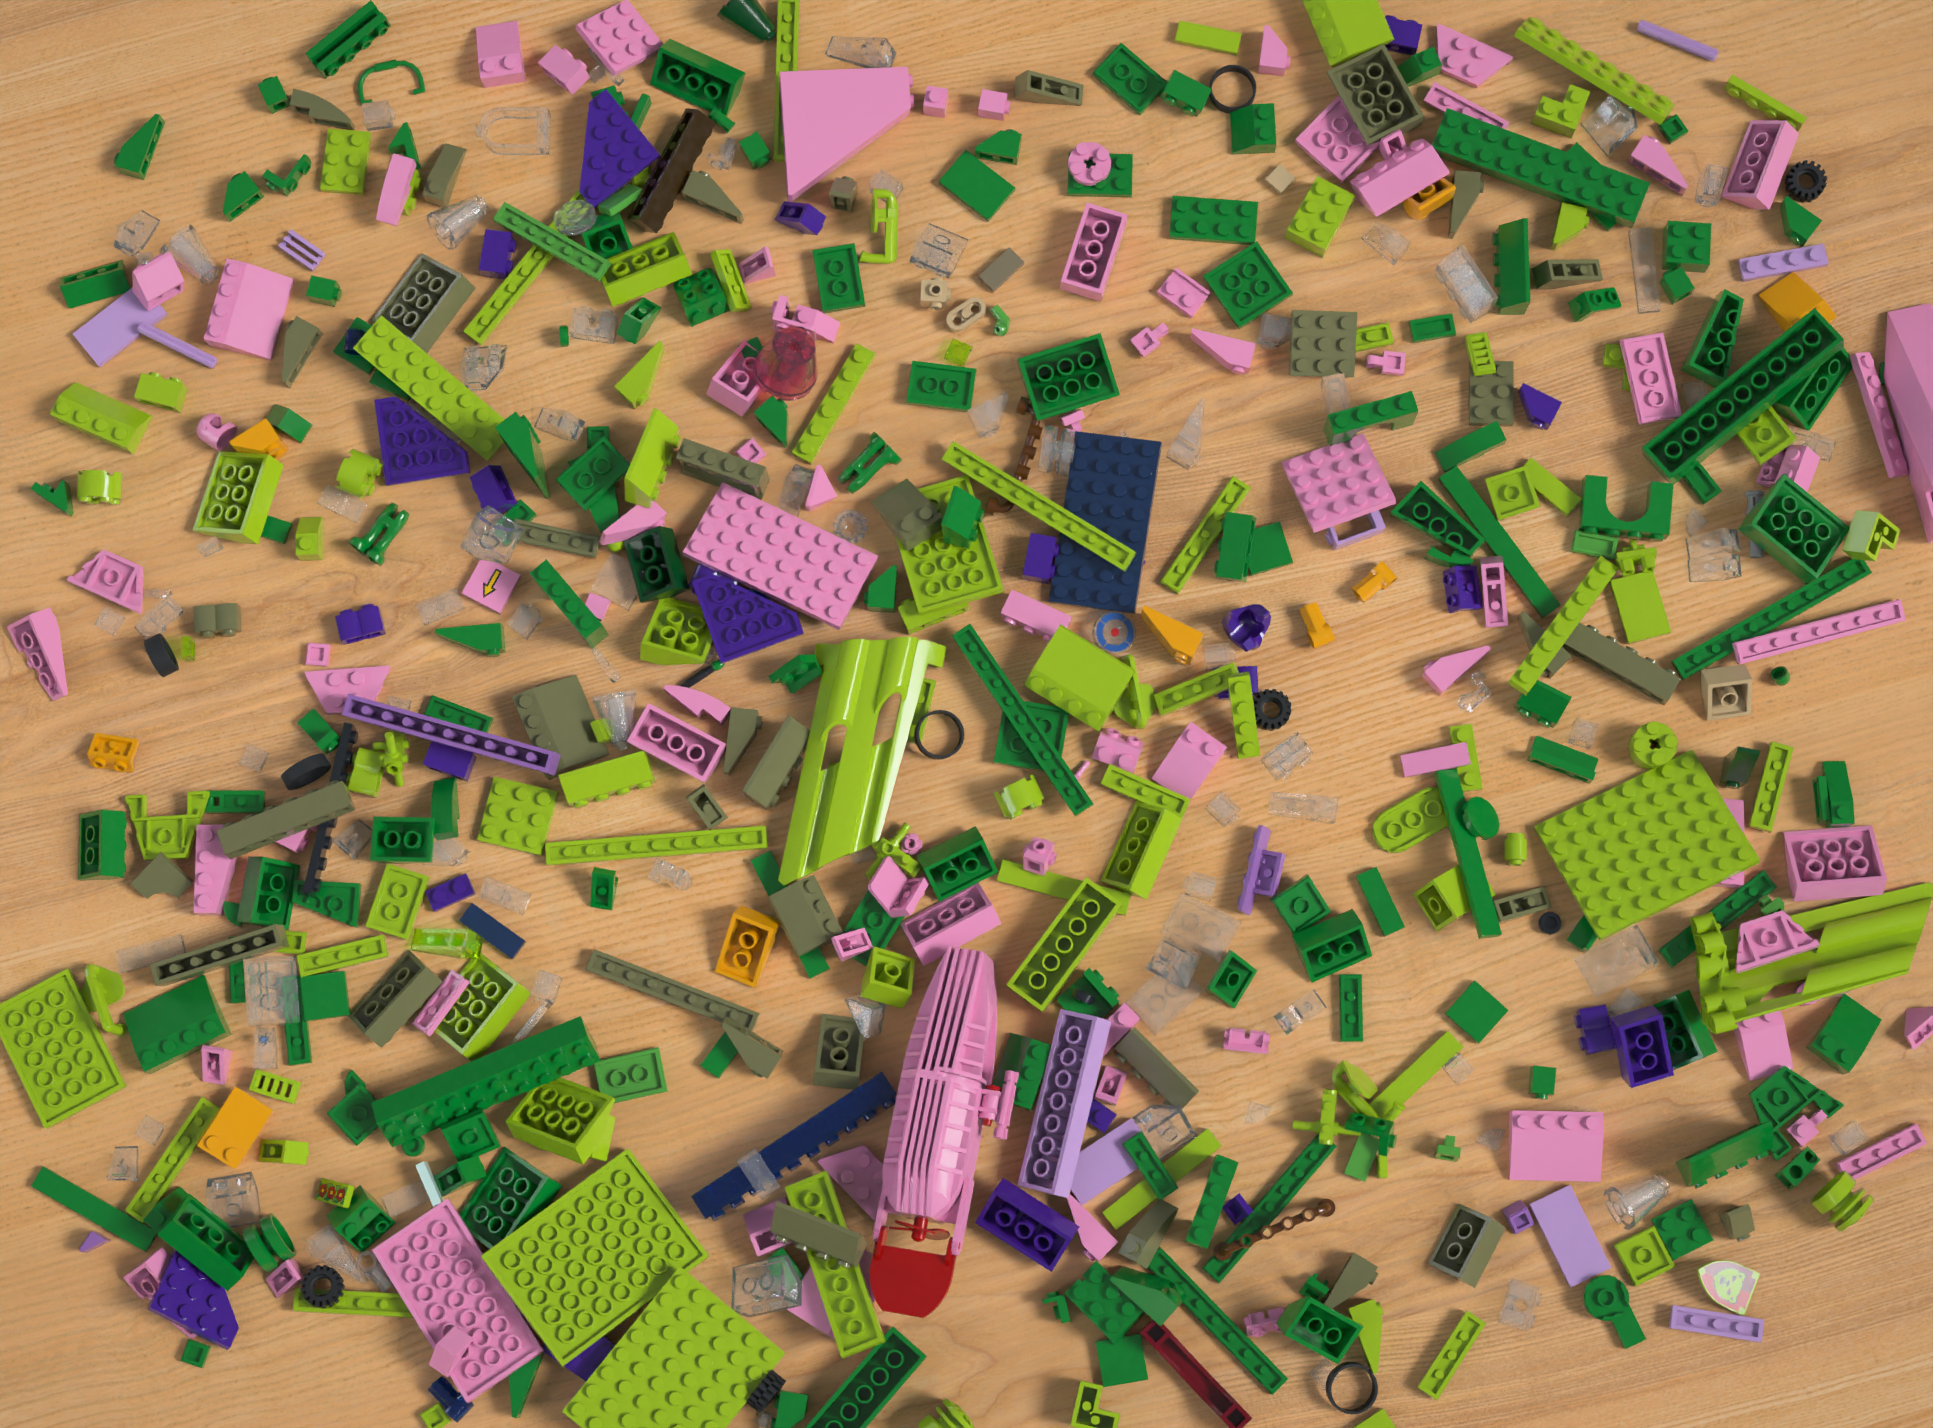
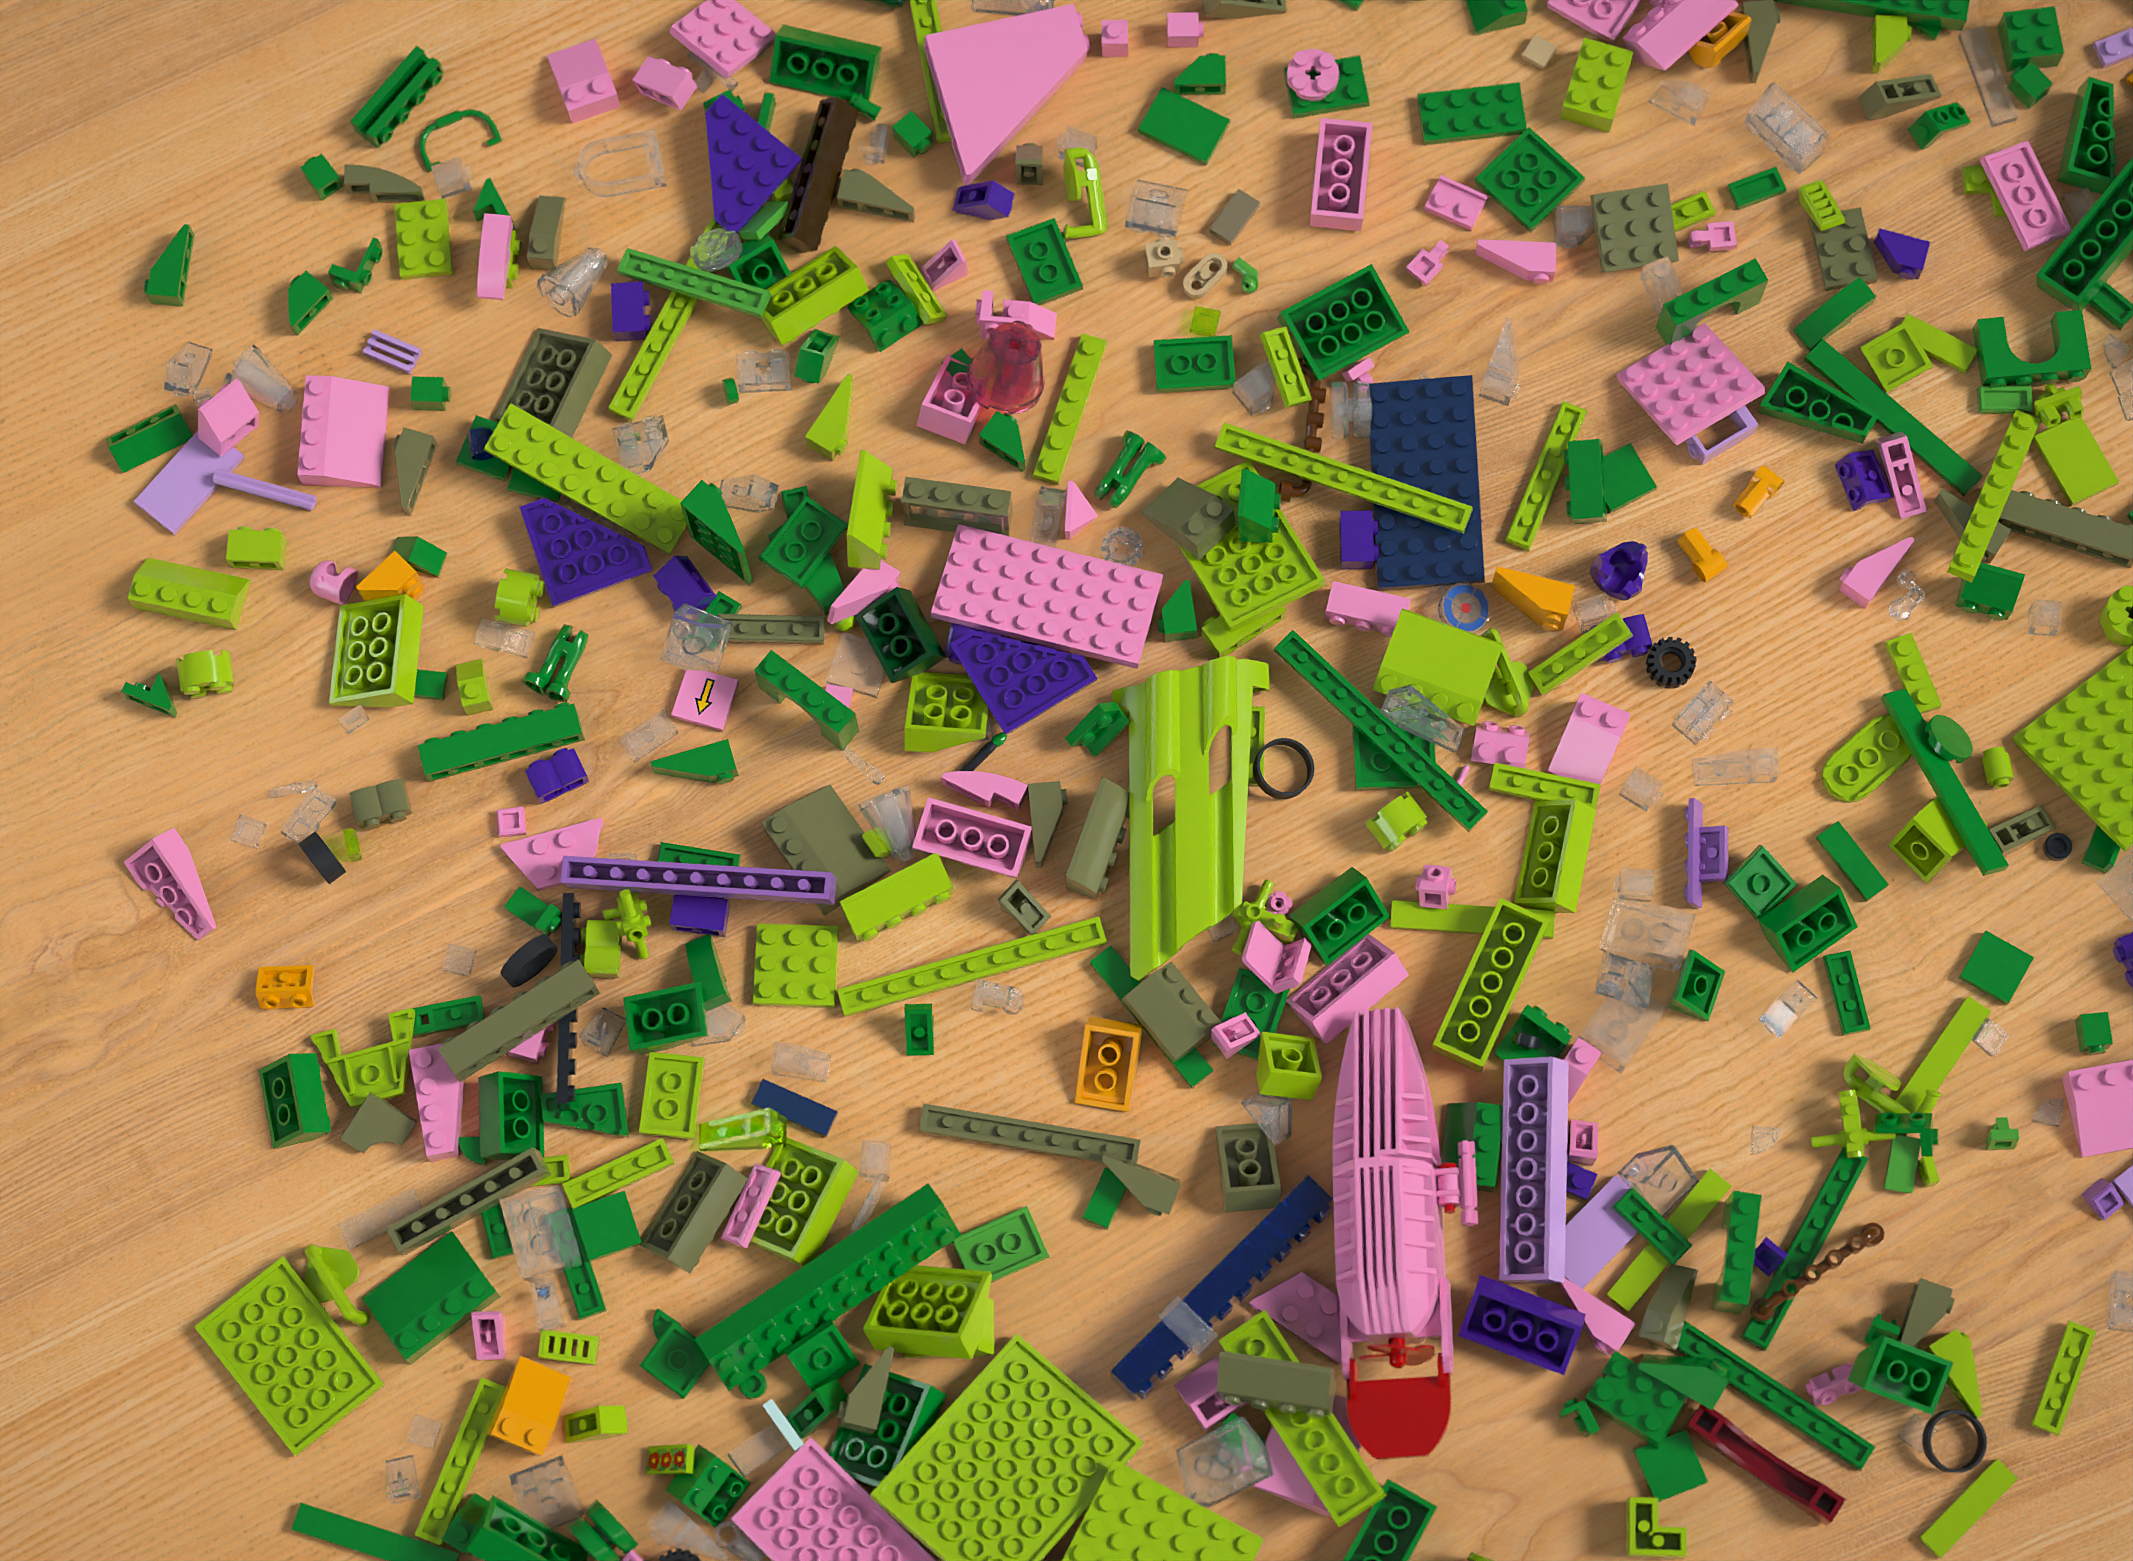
camera: 15 degrees left, 5 degrees down
bright pink wing [67,549,144,614] -> none
dark purple plate [425,873,476,912] -> none
clear brick [506,603,542,640] -> none
bright pink tile [736,438,766,463] -> none
olive slope [1114,1027,1199,1113] -> none
bright pink hinge [1223,1027,1270,1054] -> none
lime plate [1227,672,1260,759] -> none
bright pink tile [1400,742,1471,778] -> none
green slope [1424,547,1474,568] -> none
olive slope [1428,1203,1506,1288] -> none
green slope [1492,218,1530,315] -> none
green panel [1527,736,1598,784] -> none
none -> green brick [418,702,585,782]
none -> olive slope [837,1347,894,1434]
none -> lime tile [1260,326,1312,408]
none -> clear slope [1380,685,1465,752]

